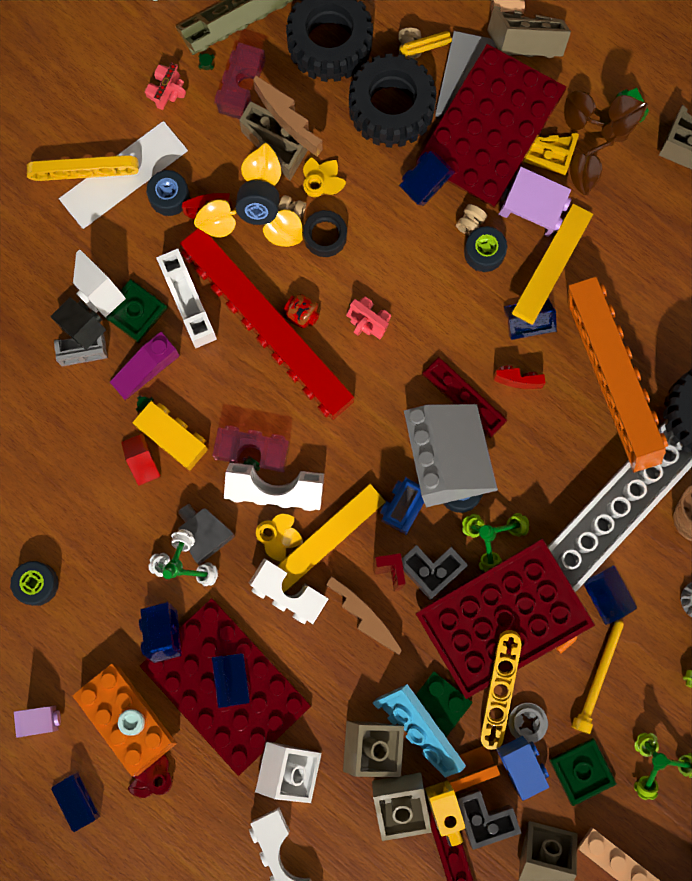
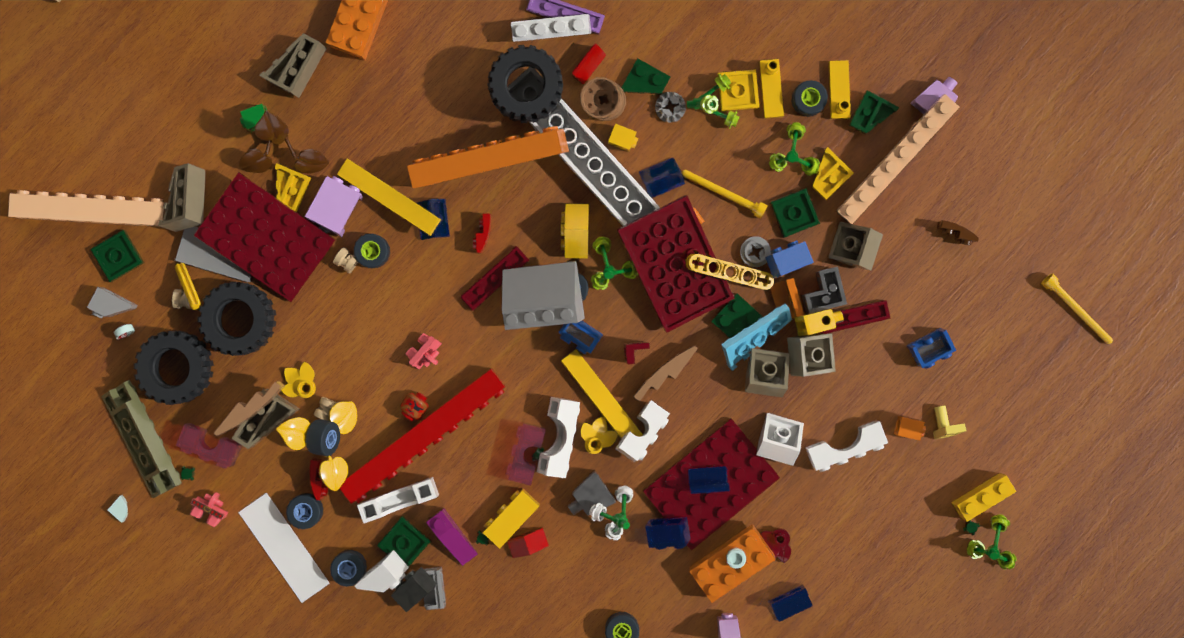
camera: 85 degrees left, 10 degrees up
yellow beam [27,156,139,181] -> none
black tyre [303,210,347,257] -> none
clear blue brick [399,151,455,206] -> none
flat silver brick [402,545,468,600] -> none
none -> black wheel [330,550,367,587]
none -> yellow brick [561,204,589,259]
none -> yellow brick [608,123,639,152]
none -> yellow wing [812,147,854,201]

